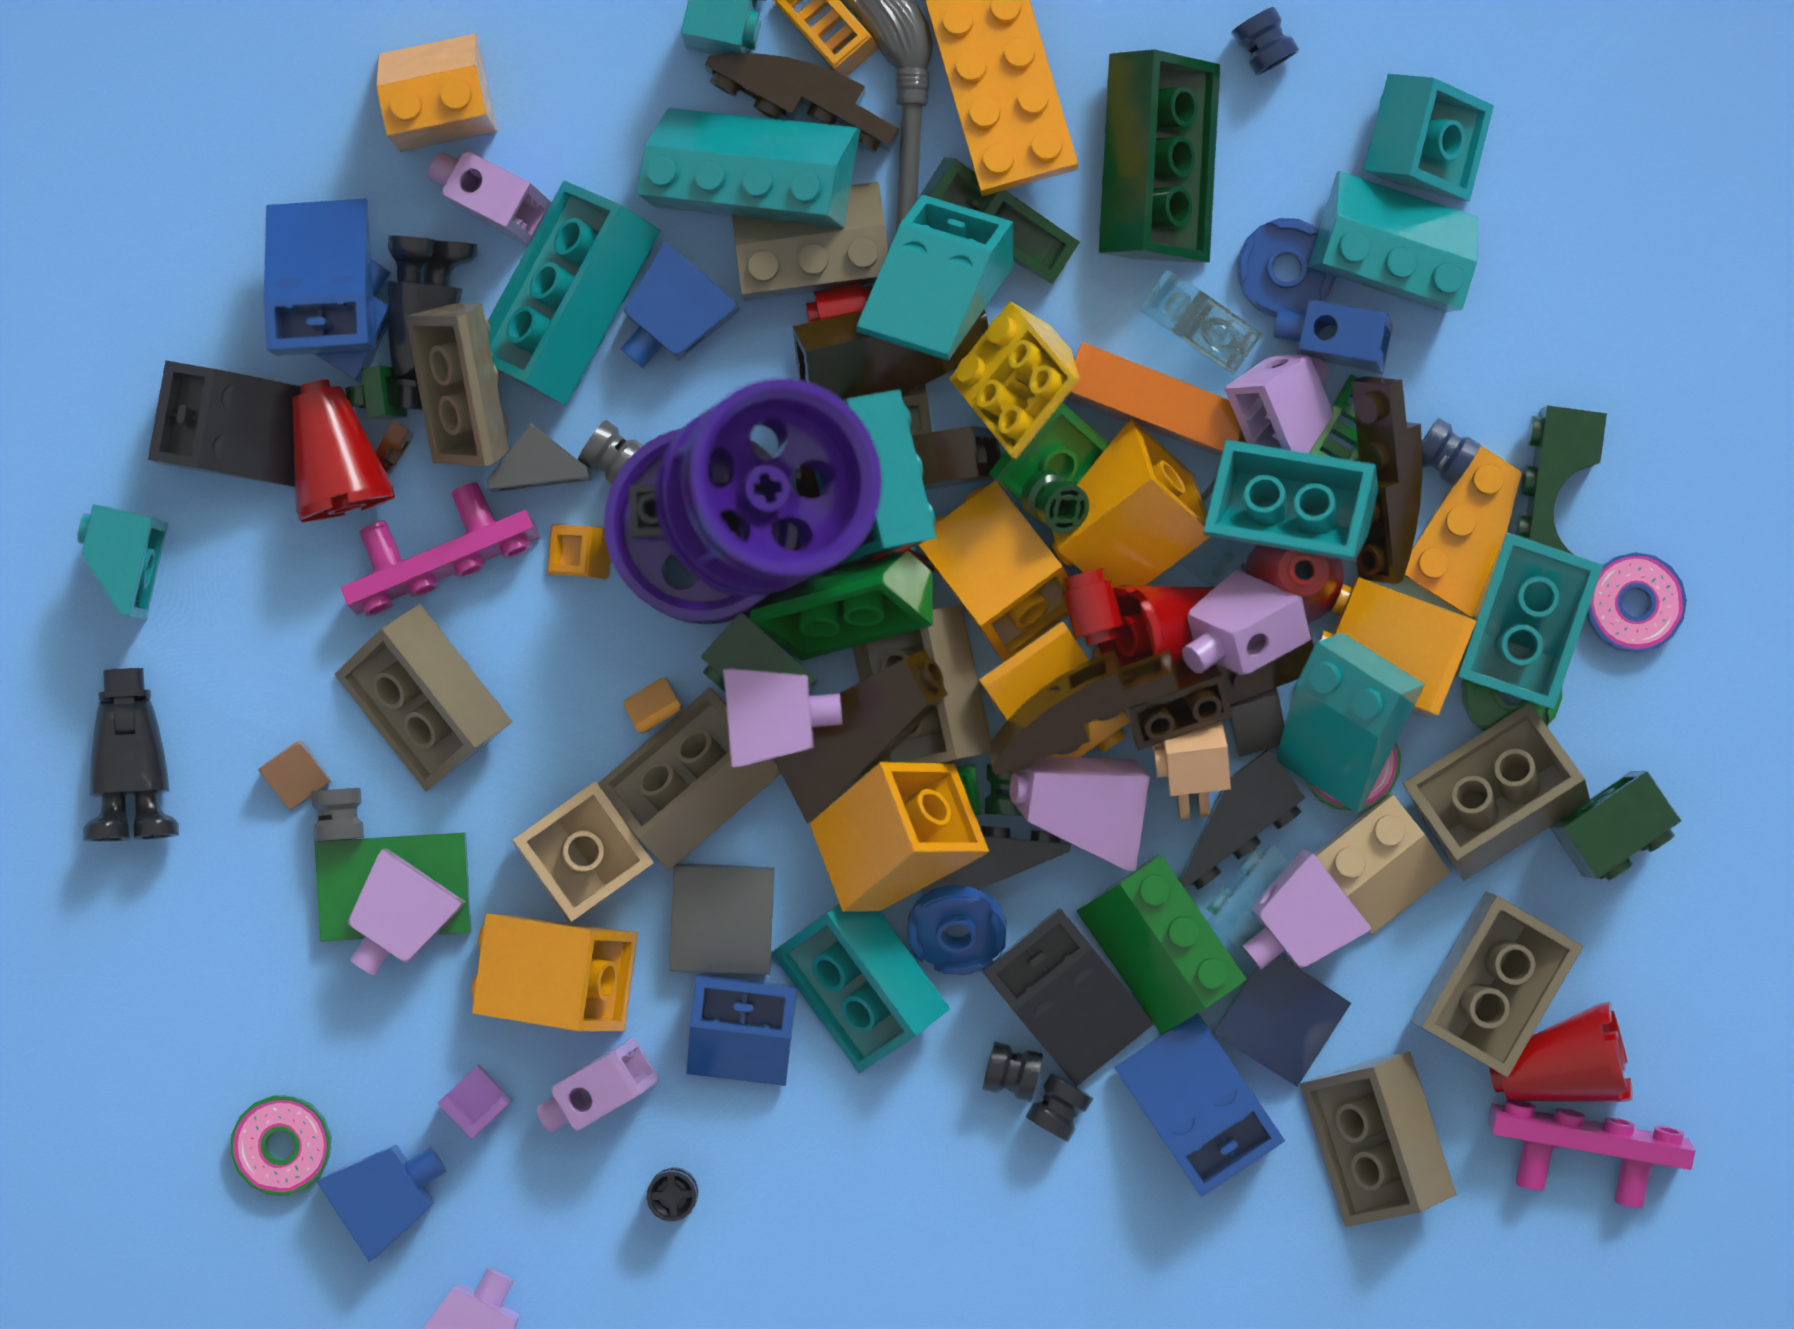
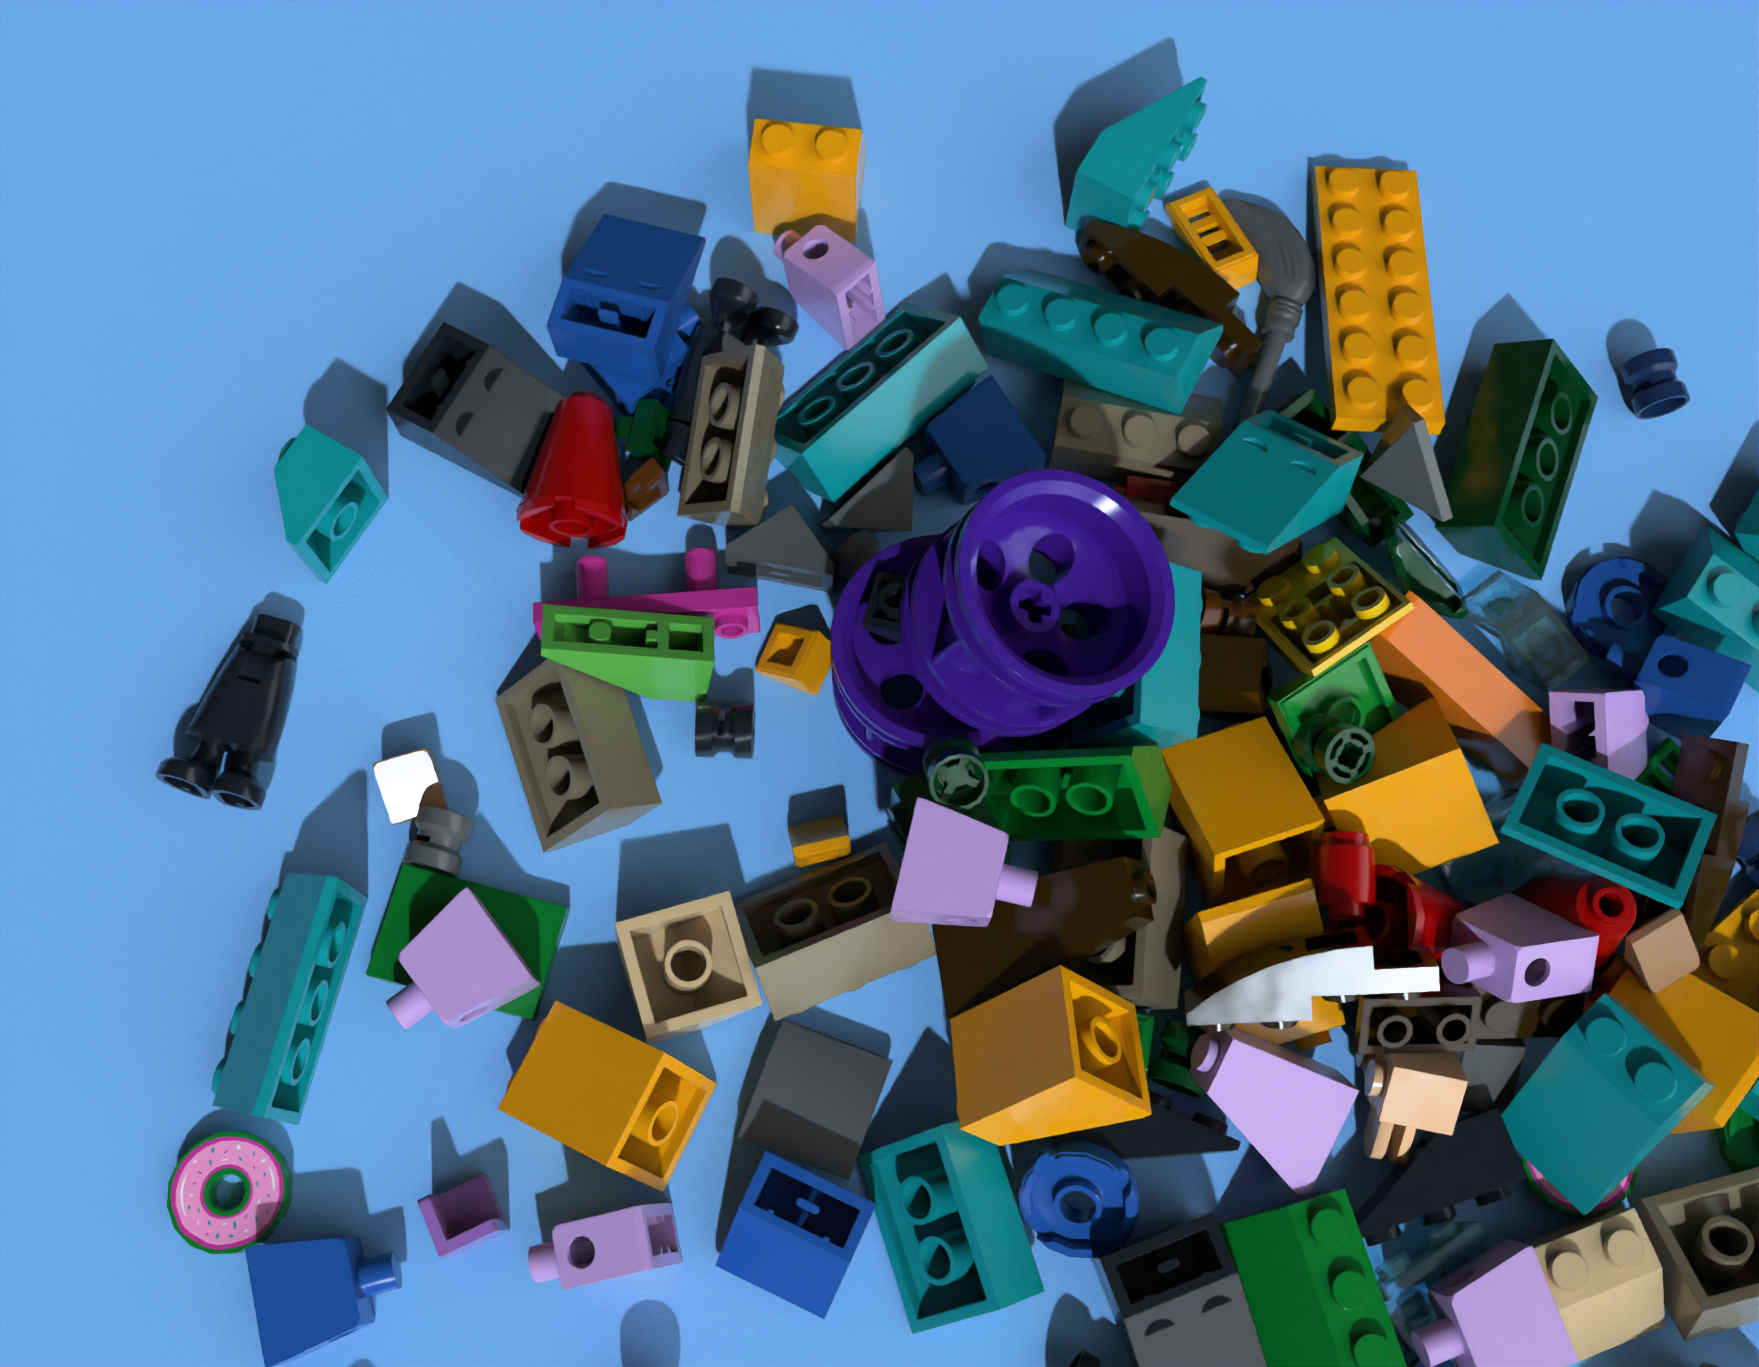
camera: 10 degrees right, 15 degrees down
none -> teal slope [212,873,368,1125]
none -> bright green slope [540,604,715,702]
none -> black wheel [695,701,755,759]
none -> dark grey slope [818,447,914,534]
none -> dark green wheel [922,733,990,811]
none -> reddish brown wheel [1200,587,1257,637]
none -> dark grey slope [1360,404,1453,522]
none -> dark green slope [1382,511,1469,619]
none -> medium nougat slope [1624,908,1700,994]

